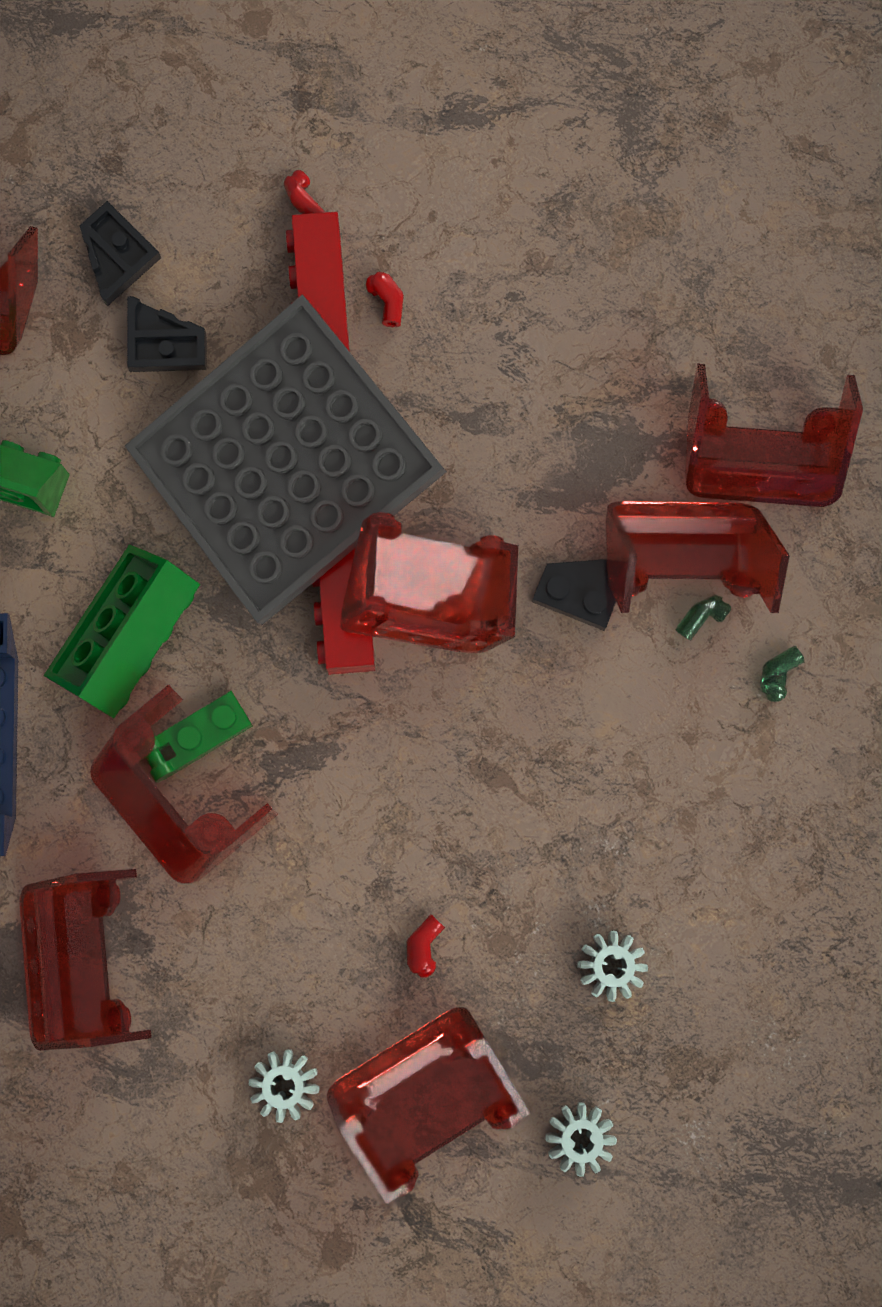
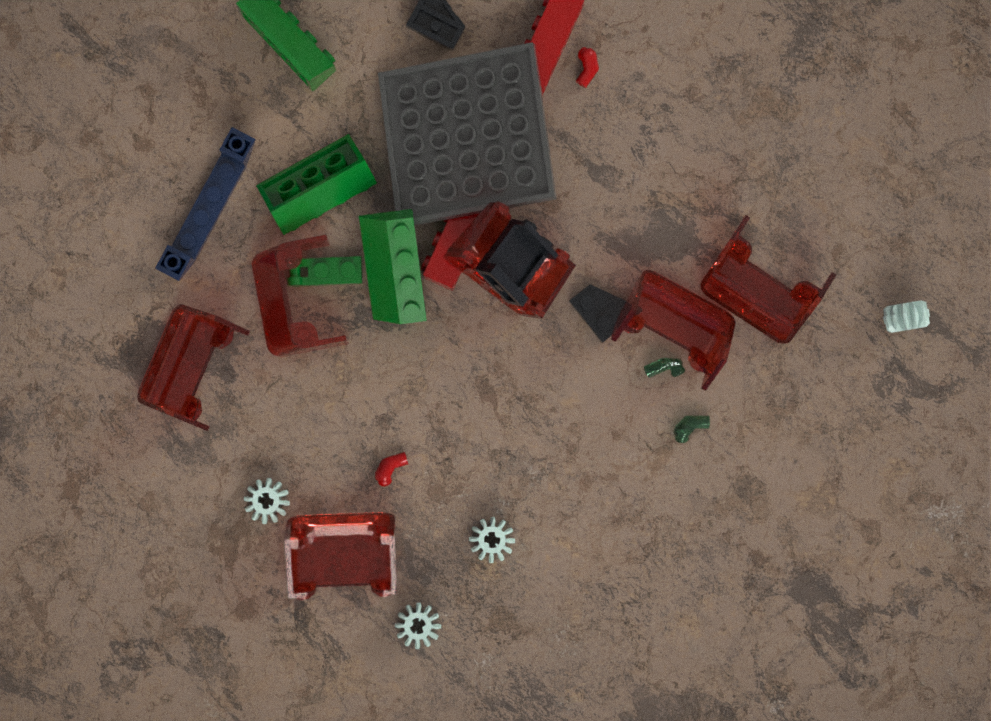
camera: 30 degrees right, 5 degrees up
none -> green slope [359,209,427,324]
none -> black panel [475,219,558,307]

